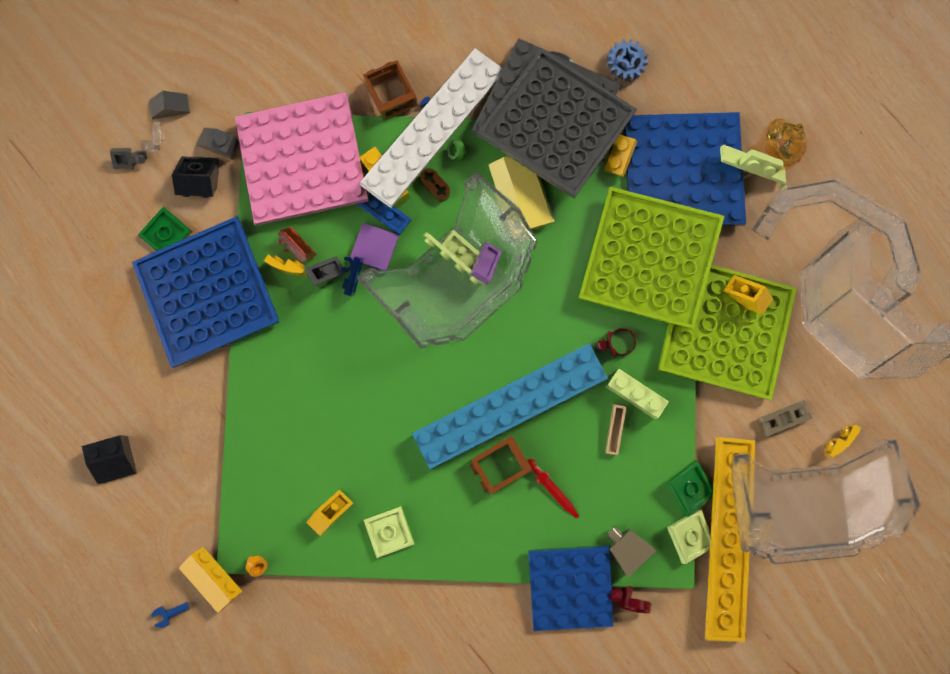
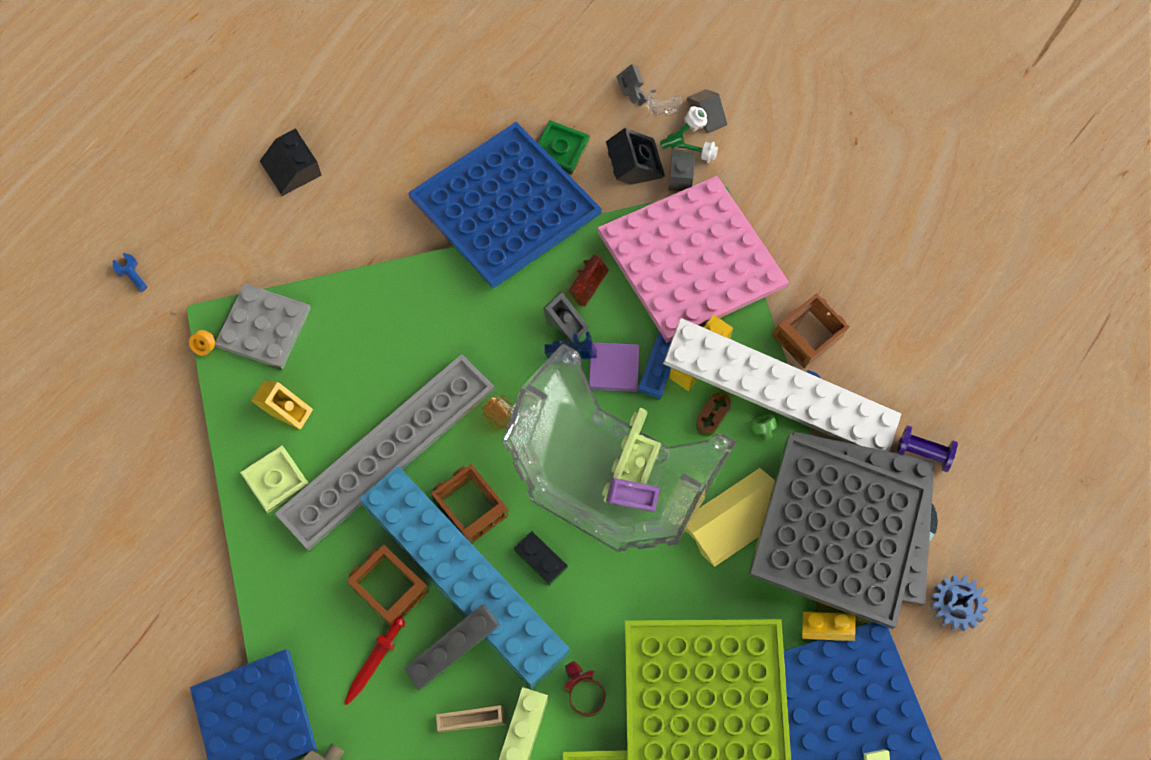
camera: 70 degrees right, 15 degrees down
yellow brick [179,547,242,613] -> none
yellow slope [264,255,307,276] -> none
none -> light grey plate [215,283,311,370]
none -> light grey plate [275,354,495,552]
none -> dark grey plate [404,604,500,690]
none -> dark orange window [431,464,509,544]
none -> clear orange head [481,395,518,431]
none -> black plate [514,531,568,585]
none -> plant [660,107,718,163]
none -> dark purple hose [897,425,958,472]

